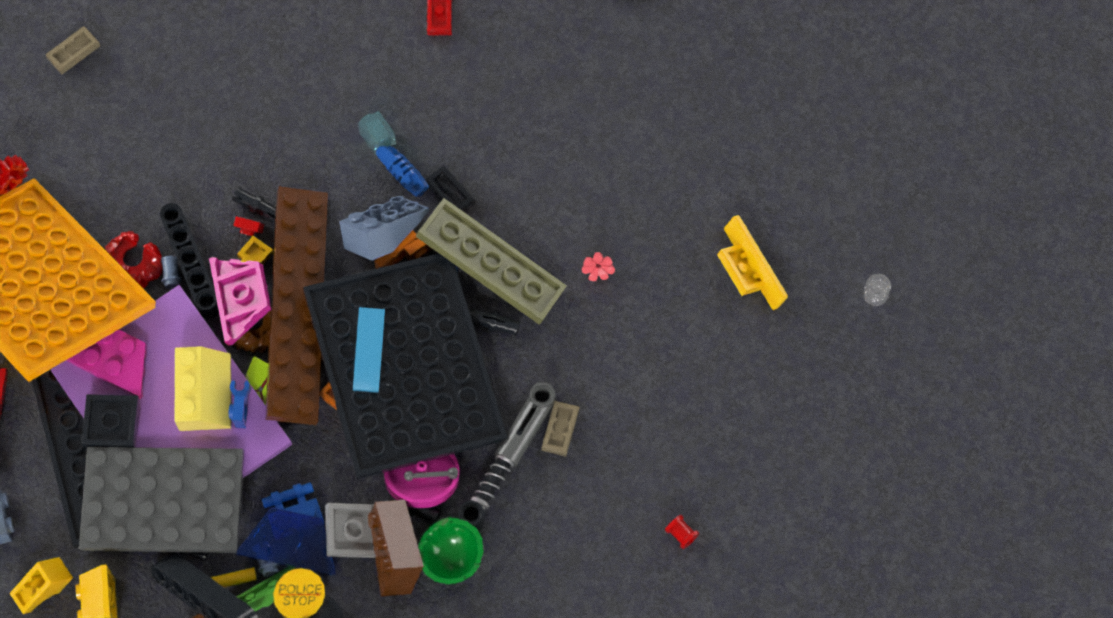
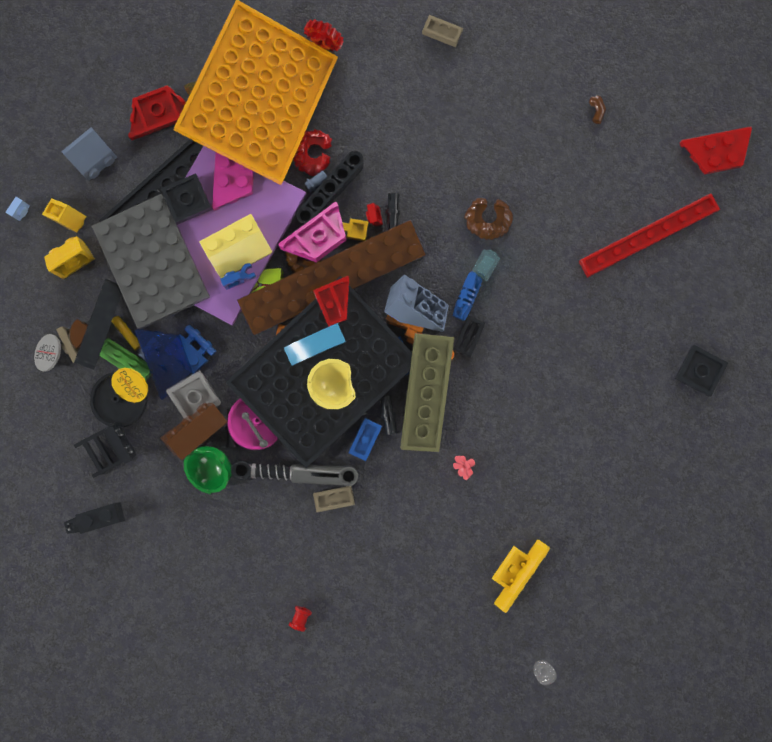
camera: 60 degrees right, 15 degrees up
none -> light yellow cylinder [307,359,356,409]
none -> red wing [313,276,349,327]
none -> blue plate [349,418,382,461]
none -> reddish brown piece [464,198,513,240]

